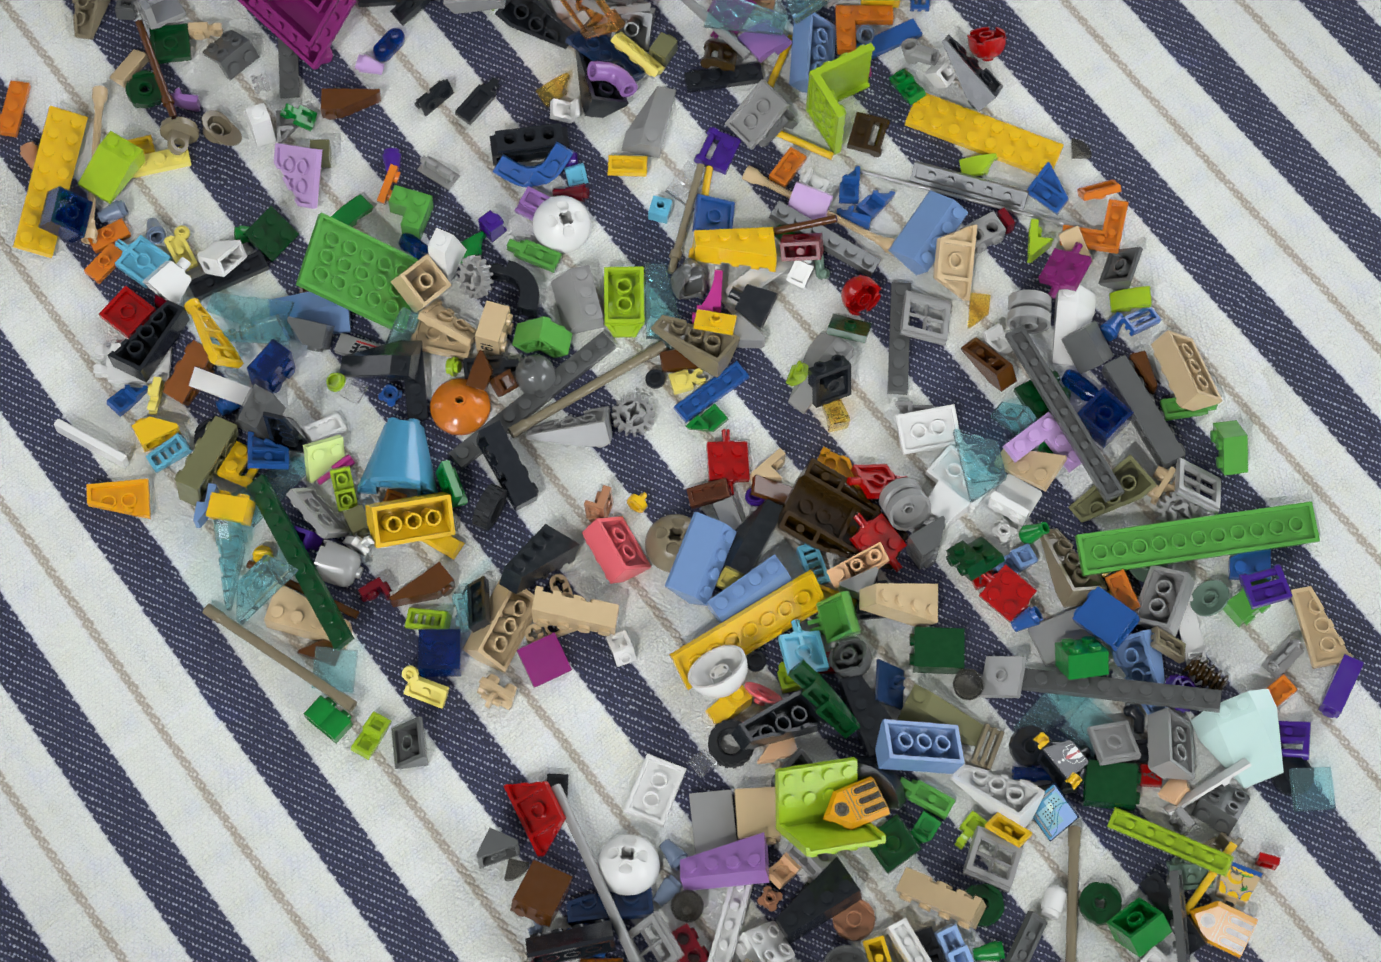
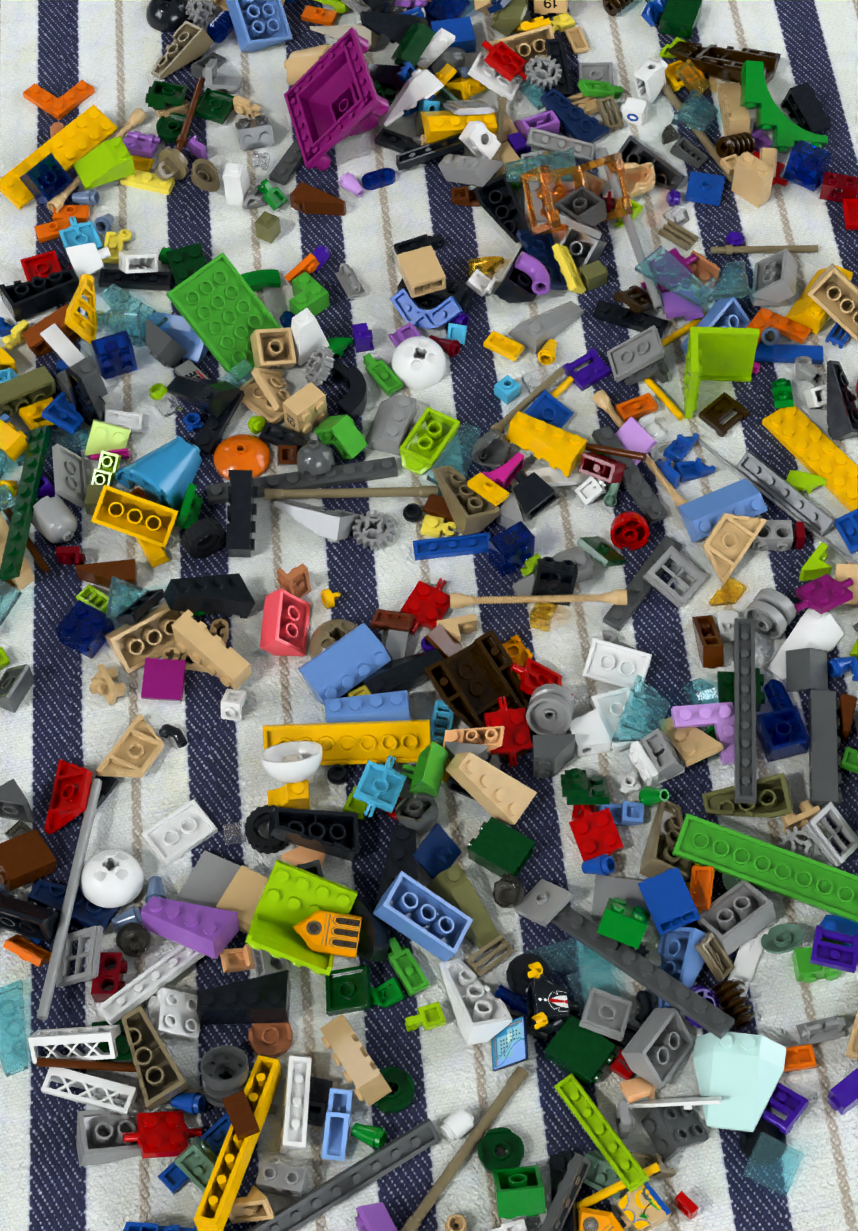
camera: 35 degrees right, 10 degrees down
lavender plate [274,143,322,209] -> none
white plate [342,535,375,556] -> none
light yellow hinge [402,665,449,709] -> none
black hinge [414,79,454,116] -> none
reddish brown slope [466,350,493,391] -> none
green slope [686,403,729,432] -> none
coral dish [744,682,782,706] -> none
nougat plate [757,886,783,911] -> none
dark green slope [788,660,860,739] -> none
light grey piece [962,825,1023,893] -> none
yellow slope [985,812,1032,848] -> none
none -> tan wing [96,713,165,778]
none -> medium lavender plate [123,131,162,159]
none -> dark green plate [145,81,188,110]
none -> black arm [159,724,187,748]
none -> tan brick [397,245,446,298]
none -> tan hose [450,589,627,609]
none -> reddish brown slope [451,186,481,207]
none -> clear blue brick [488,521,535,577]
none -> yellow cone [538,339,557,365]
none -> light grey brick [641,728,685,780]

